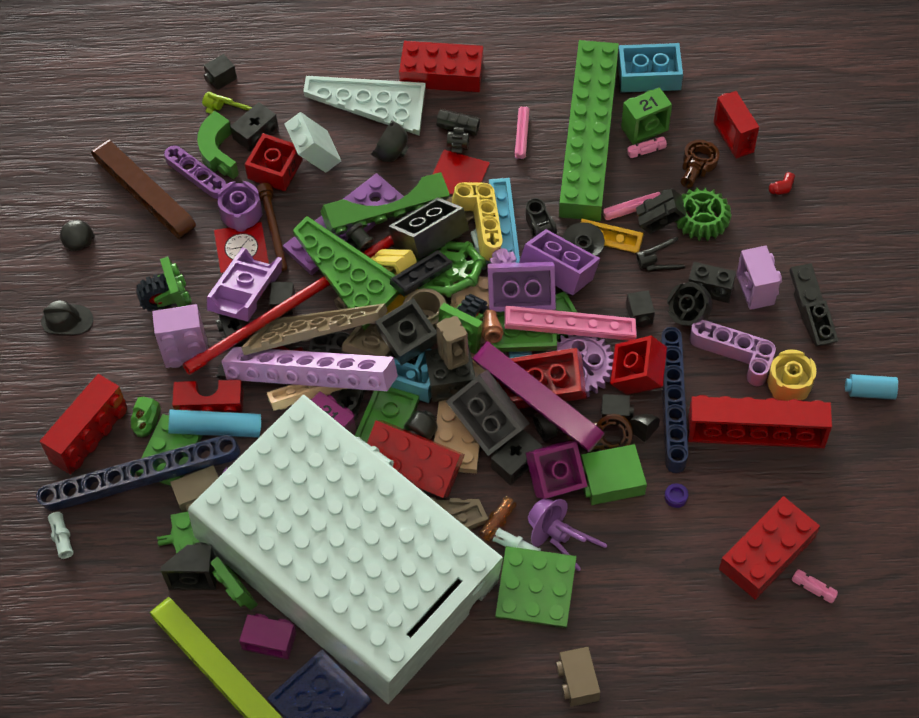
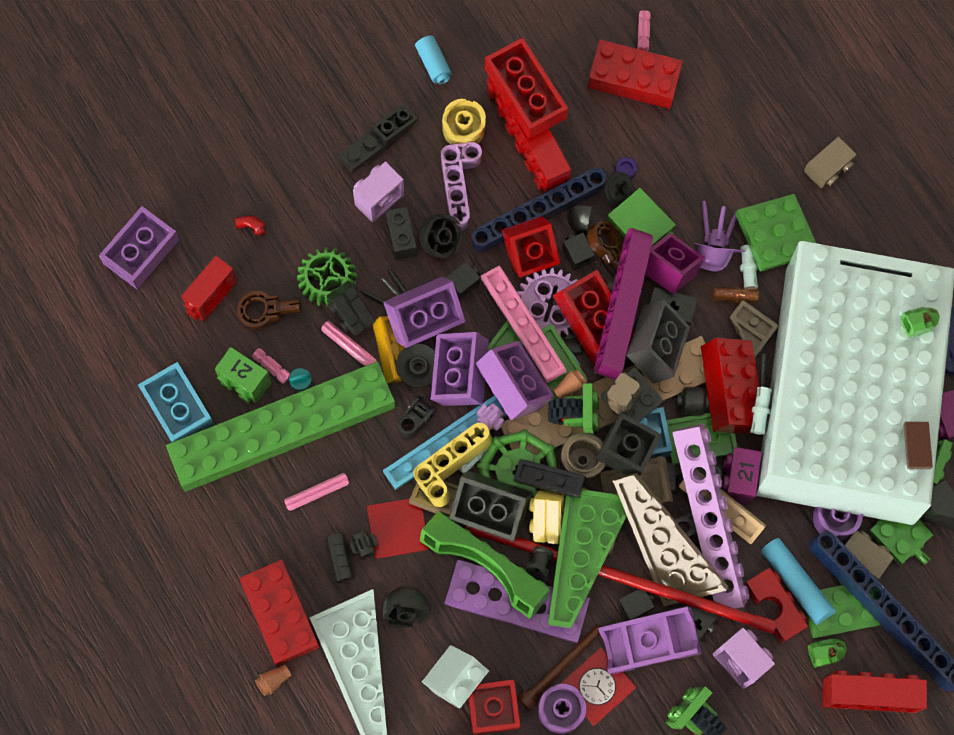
camera: 125 degrees left, 15 degrees up
none -> medium lavender brick [99,206,179,289]
none -> nougat cone [255,664,291,696]
none -> teal tile [289,368,312,392]
none -> medium lavender brick [384,276,465,348]
none -> red brick [484,38,568,139]
none -> pearl dark grey gear [603,172,633,207]
none -> bright green rock [900,307,940,338]
none -> reddish brown tile [903,421,933,469]

